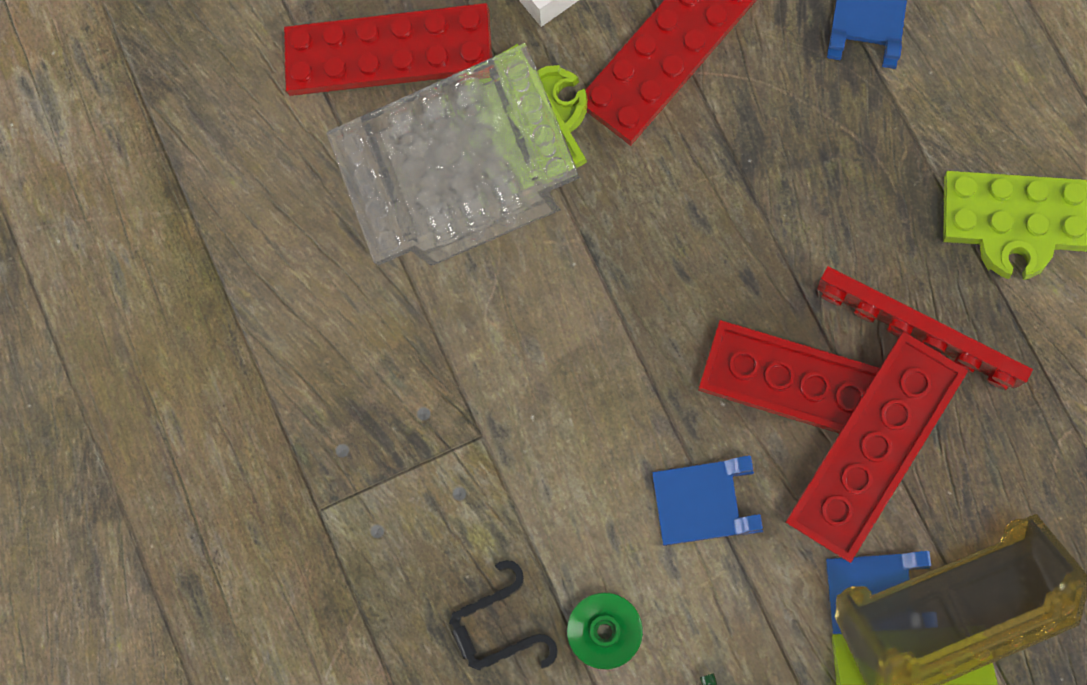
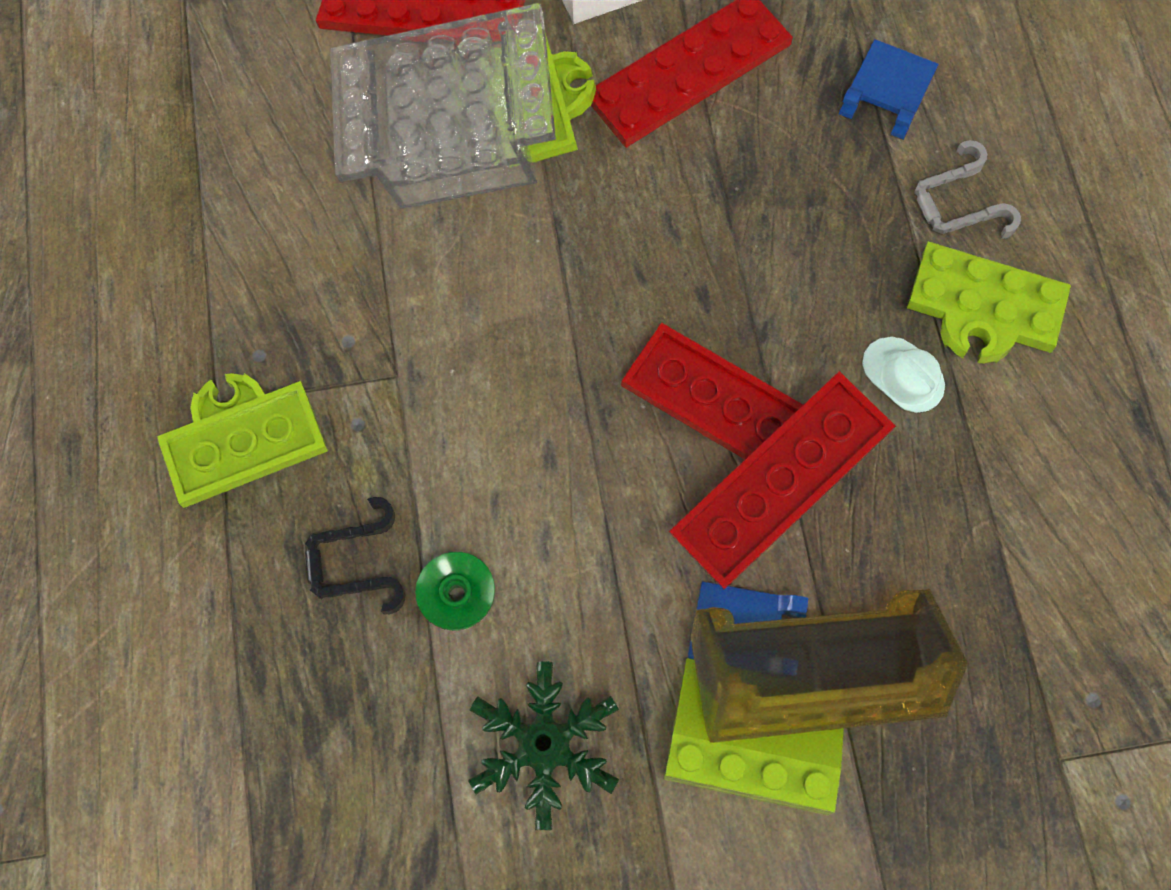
camera: 10 degrees right, 5 degrees down
blue flag [652,456,763,546] -> none
red plate [817,266,1033,390] -> none
none -> lime plate [157,373,328,508]
none -> light aqua piece [862,337,945,413]
none -> light grey piece [914,140,1021,239]

